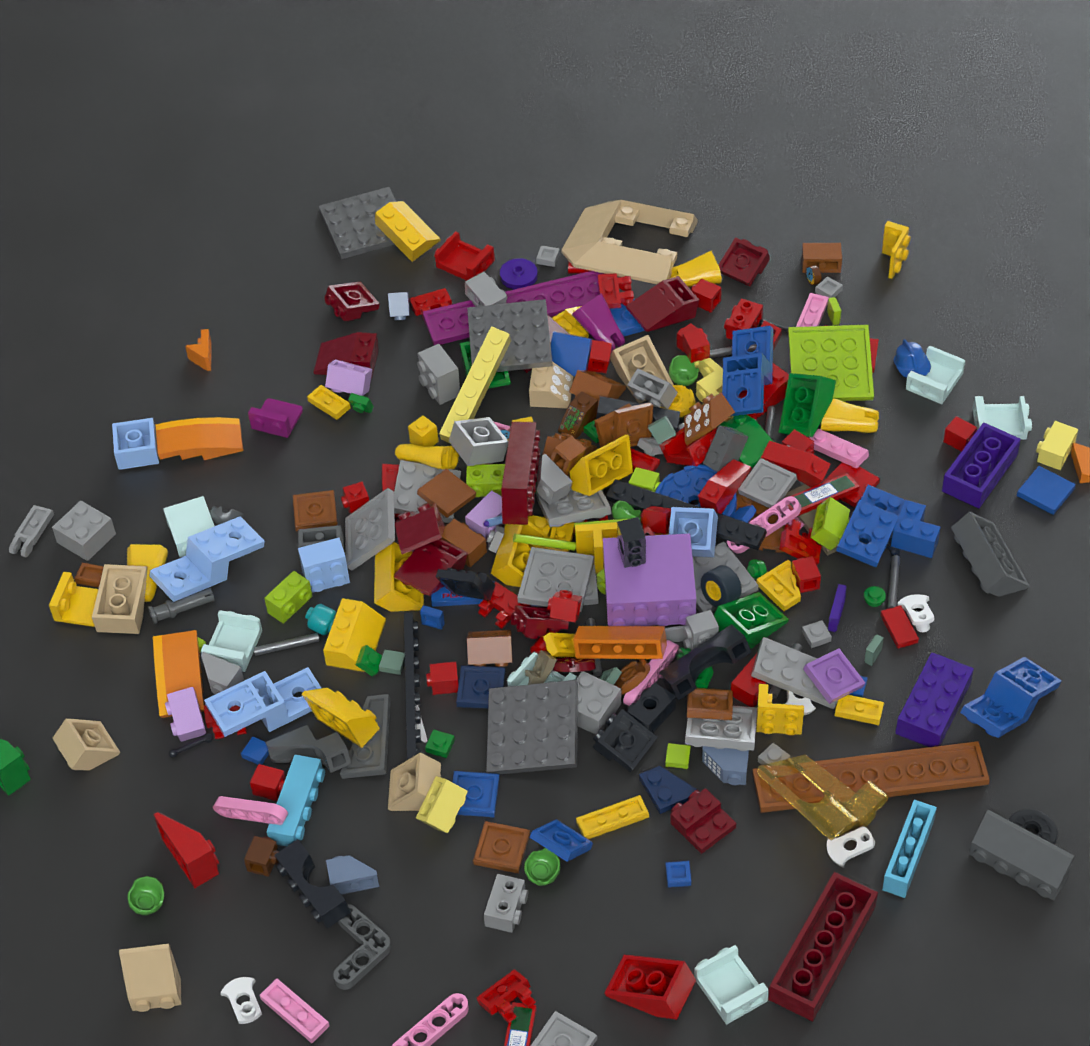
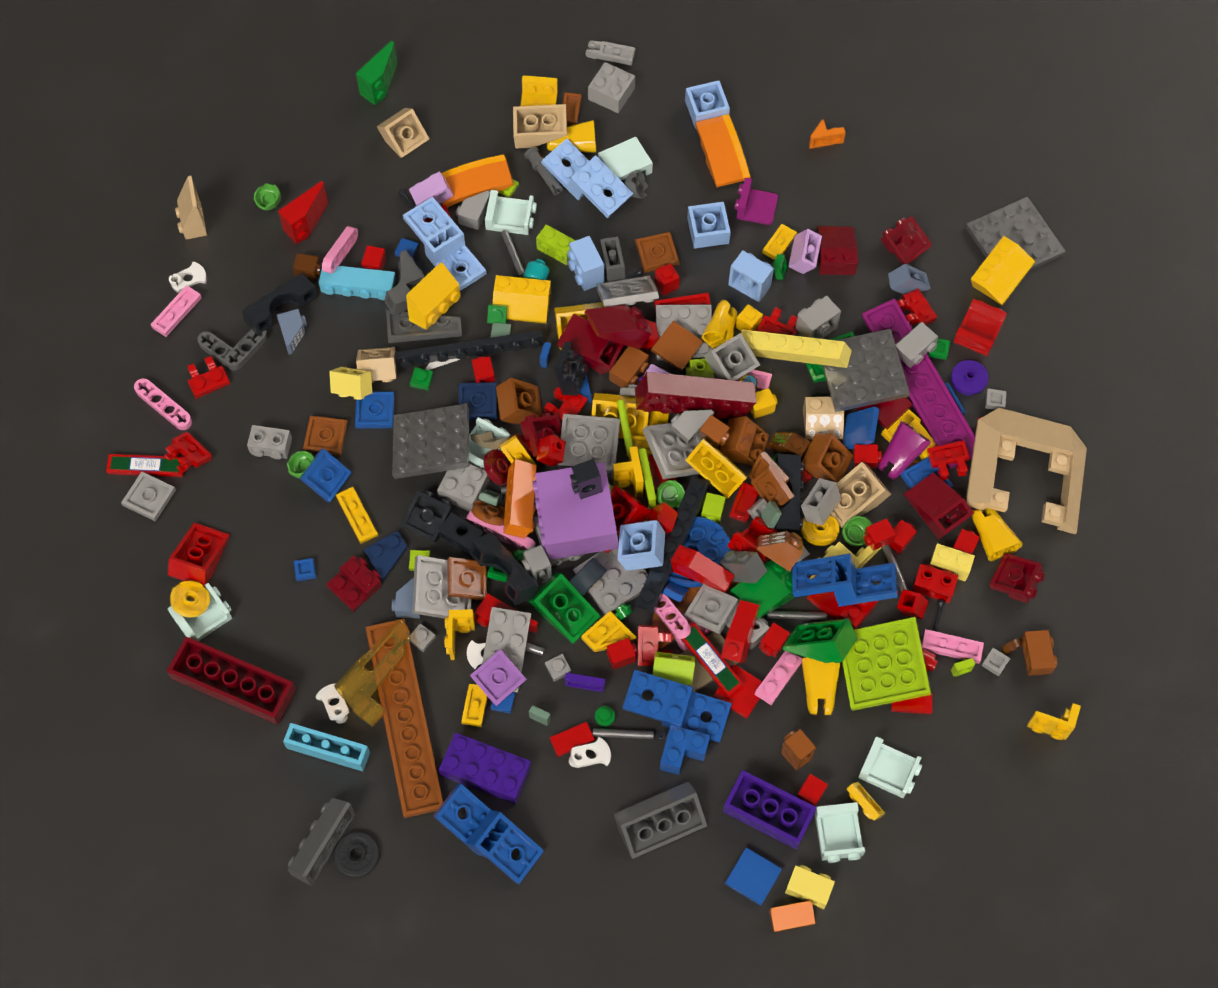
camera: 80 degrees right, 15 degrees up
blue piece [893,339,931,378] -> none
none -> yellow plate [170,580,211,617]
none -> red plate [187,356,230,399]
none -> light blue brick [687,202,730,248]
none -> light blue brick [728,250,774,302]
none -> red plate [756,307,798,336]
none -> dark orange brick [781,729,816,771]
none -> yellow plate [847,782,885,820]
none -> light yellow brick [930,543,975,581]

